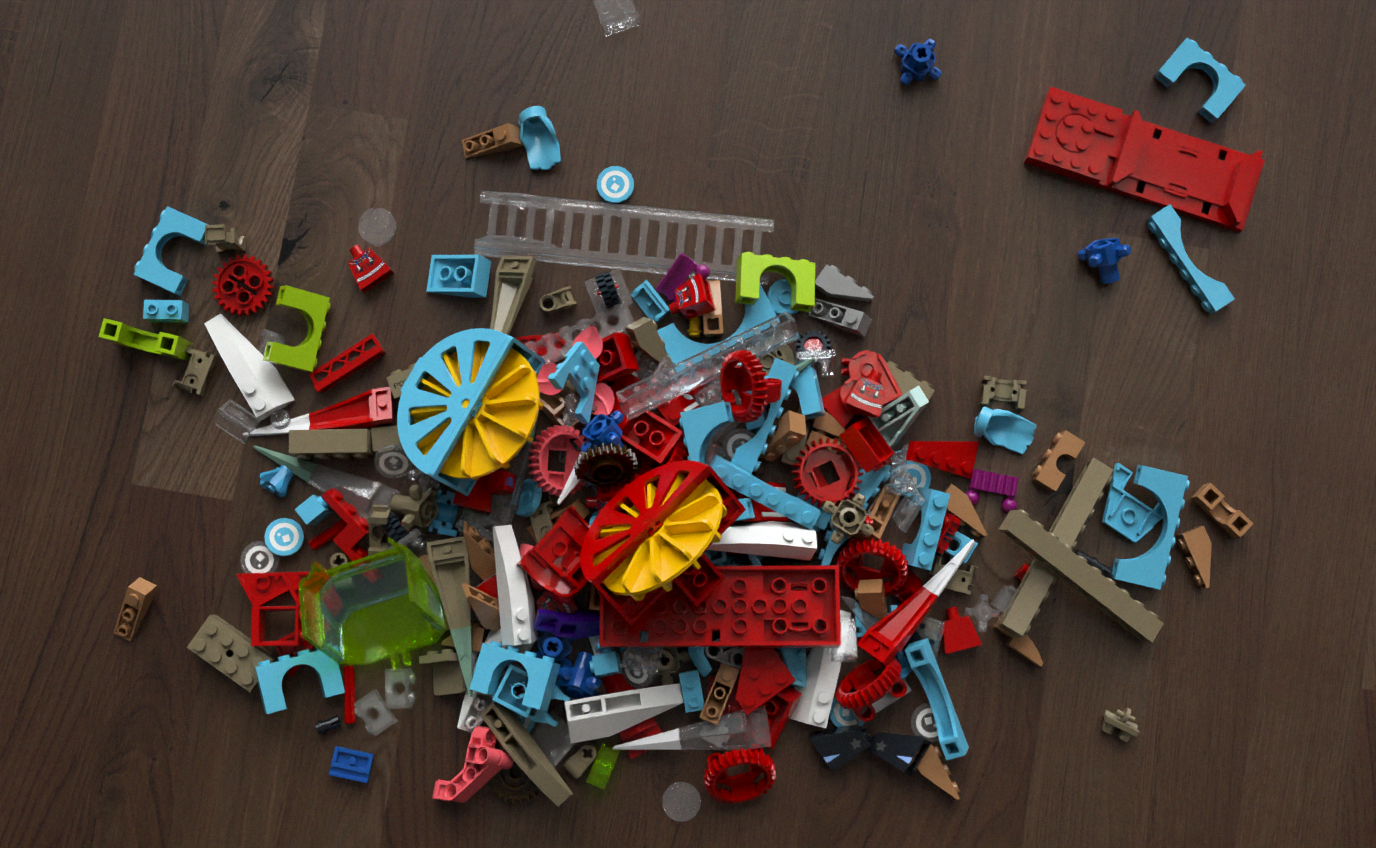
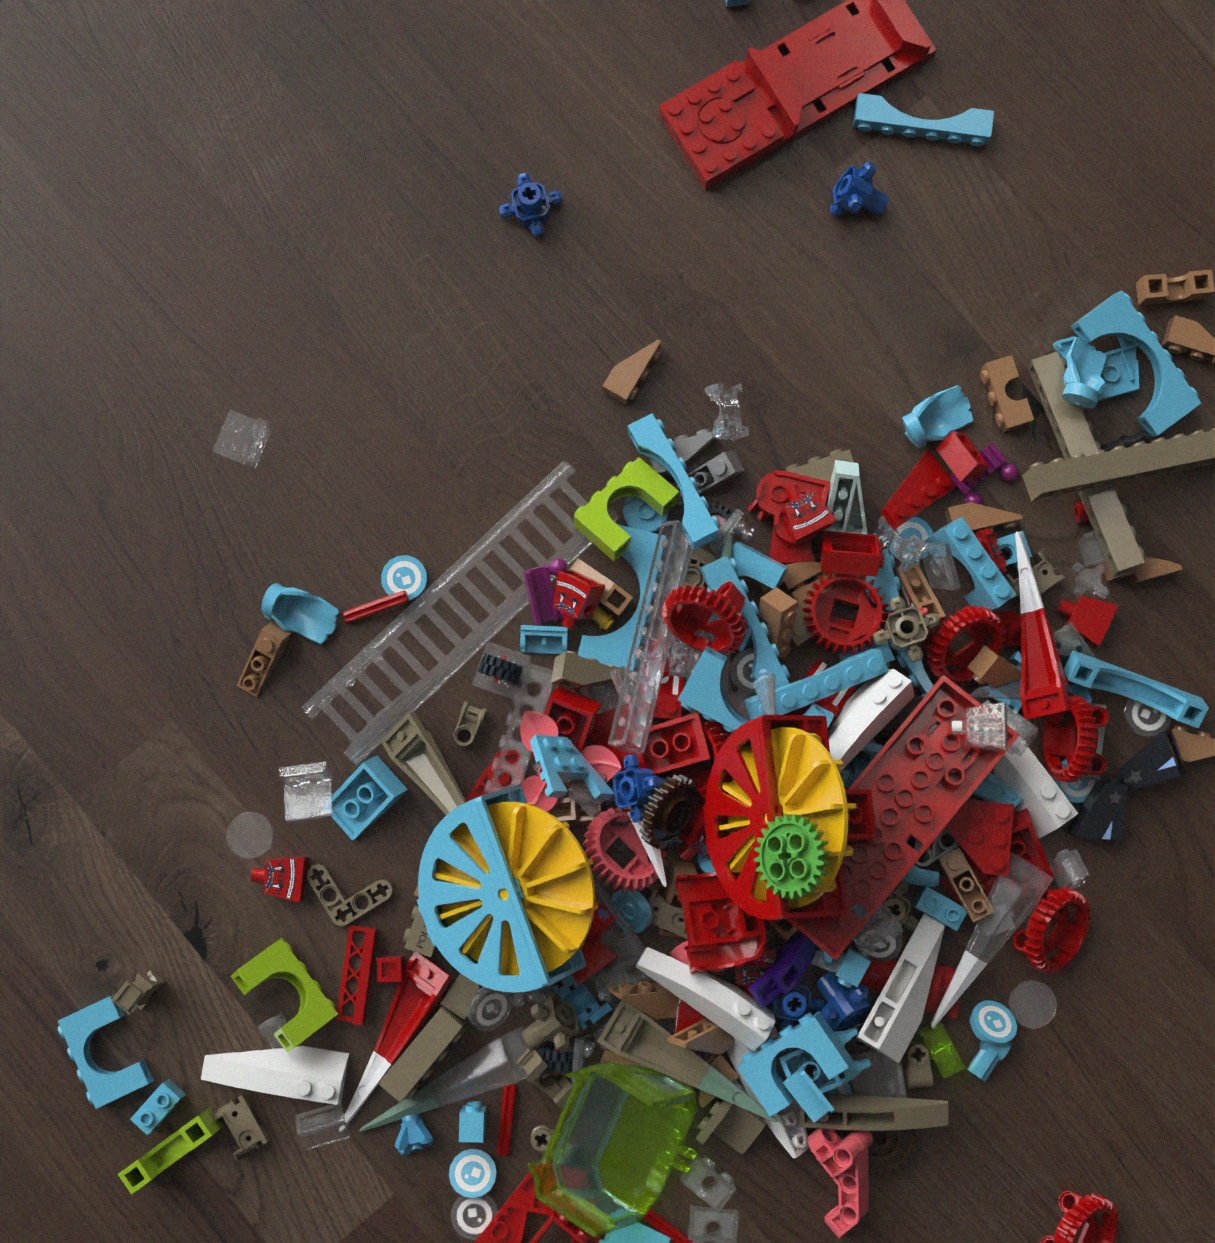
camera: 50 degrees left, 0 degrees up
red gear [211,254,275,316] -> none
clear tile [270,409,291,429] -> none
red bracket [321,488,384,582] -> none
dark tan piece [978,376,1027,411] -> none
none -> clear bracket [279,762,333,822]
none -> dark tan beam [307,864,394,926]
none -> red axle [343,590,409,624]
none -> red panel [377,955,403,982]
none -> medium nougat slope [602,340,662,404]
none -> medium azure arch [627,413,720,550]
none -> clear piece [705,383,749,441]
none -> clear bar [753,669,776,715]
none -> bright green gear [754,814,831,899]
none -> medium azure panel [782,1067,835,1123]
none -> red hinge [936,431,990,482]
none -> clear torso [951,703,1007,752]
none -> medium azure piece [967,1040,1011,1081]
none -> medium azure tile [970,1001,1017,1047]
none -> clear brick [1051,849,1090,890]
none -> medium azure hair [1061,337,1107,409]

